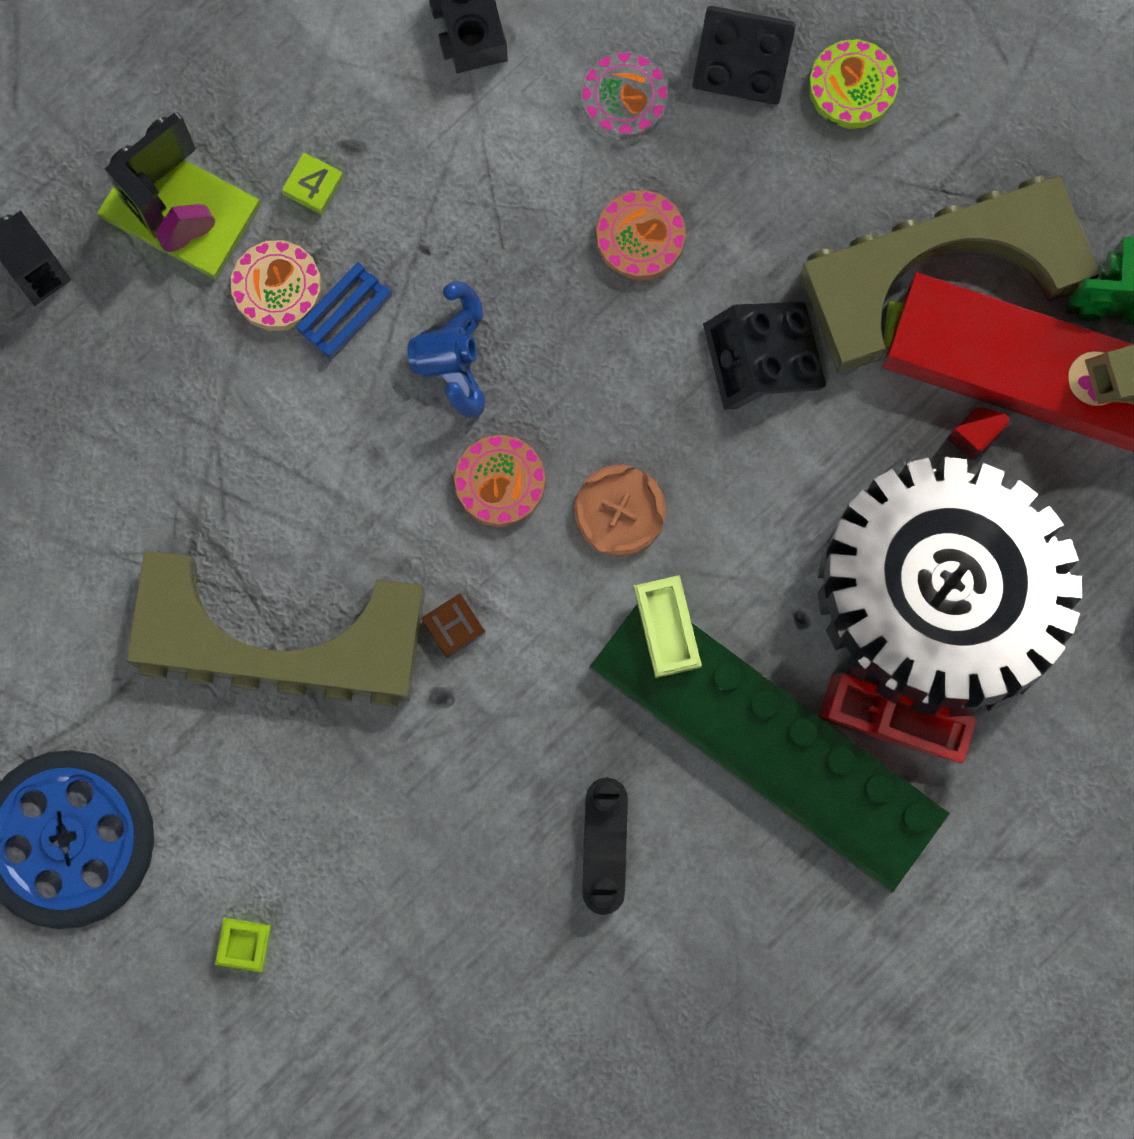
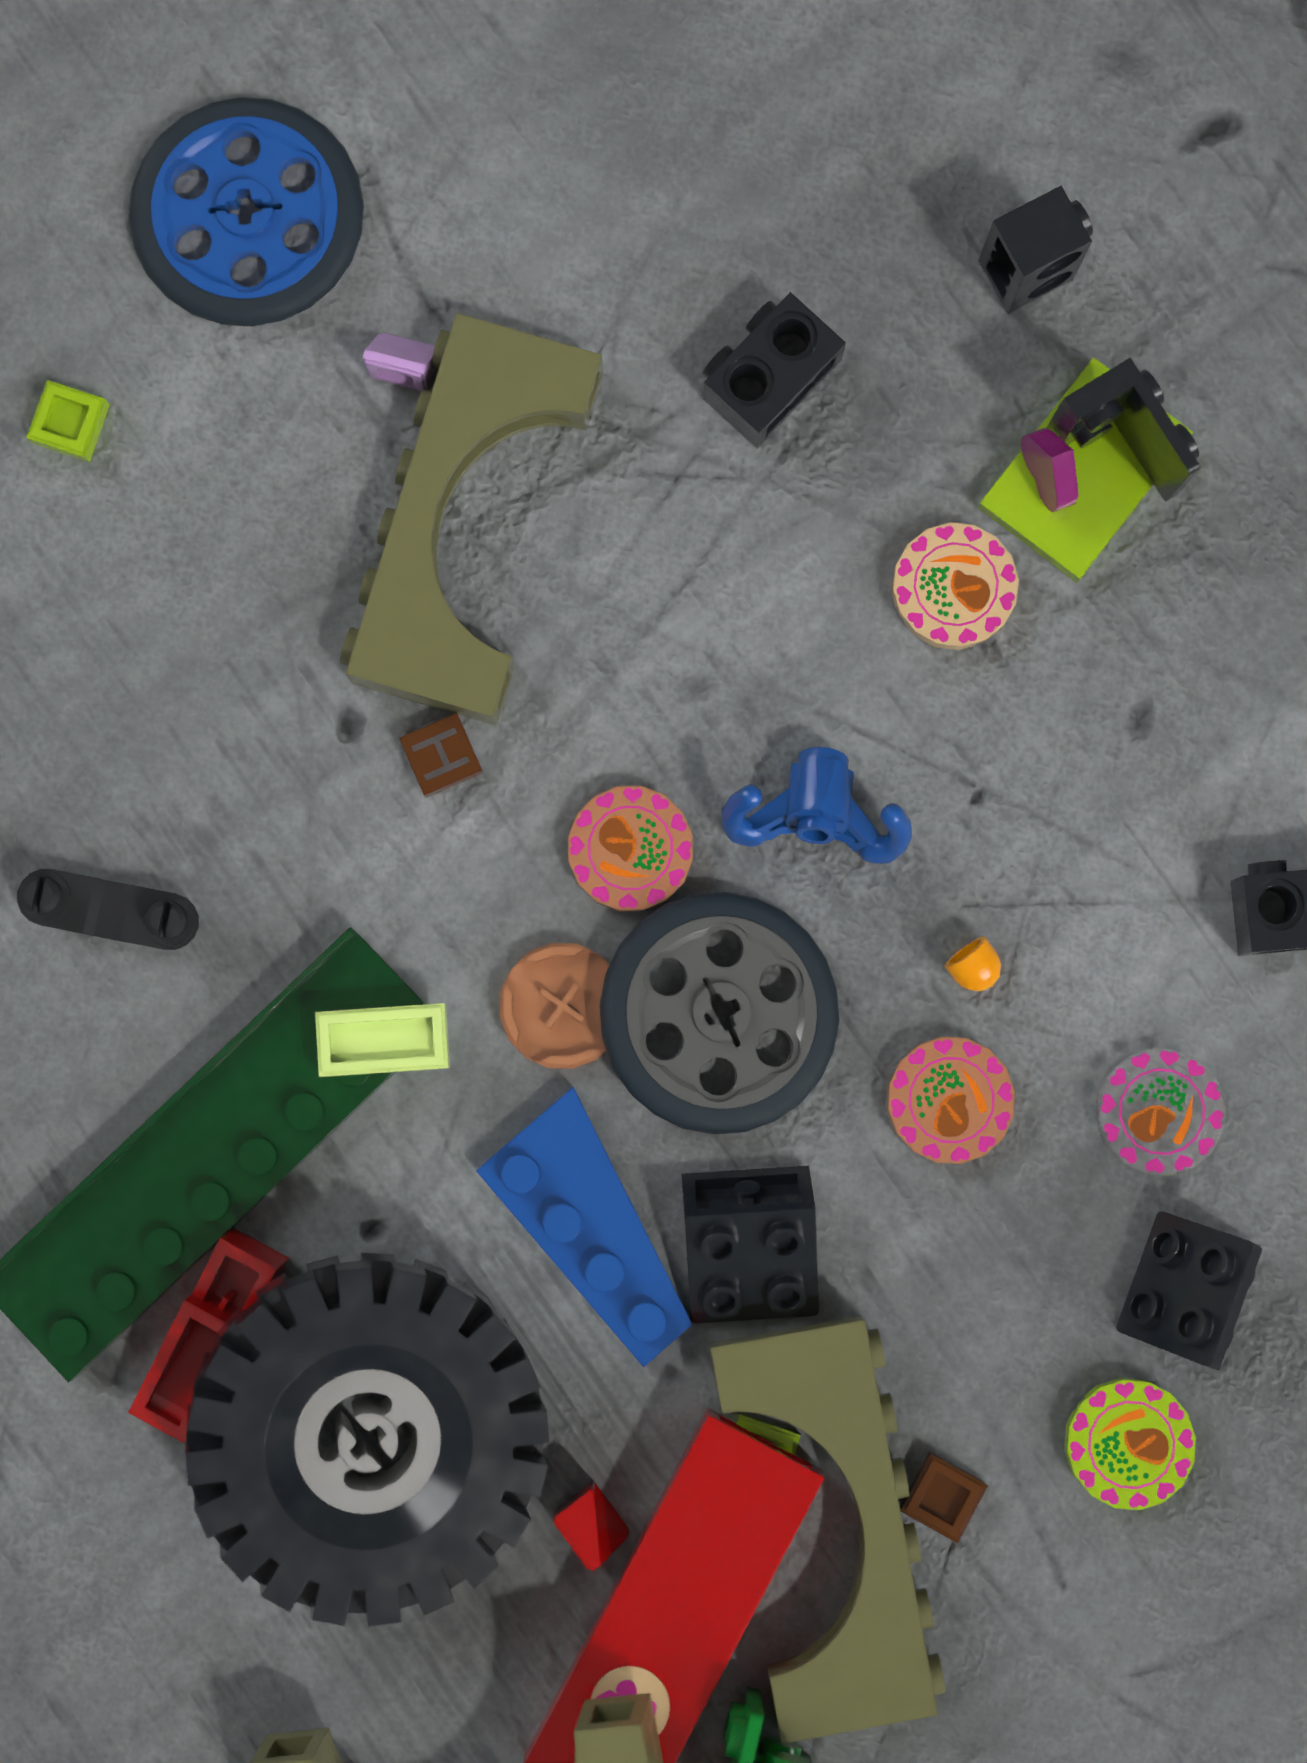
camera: 100 degrees right, 5 degrees up
lime tile [282,152,344,215] -> none
blue tile [296,262,392,360] -> none
none -> lavender slope [363,333,435,391]
none -> blue wing [476,1087,692,1367]
none -> wedge [599,892,839,1135]
none -> black brick [703,292,846,448]
none -> reddish brown tile [900,1452,988,1543]
none -> light orange hinge [944,936,1001,991]

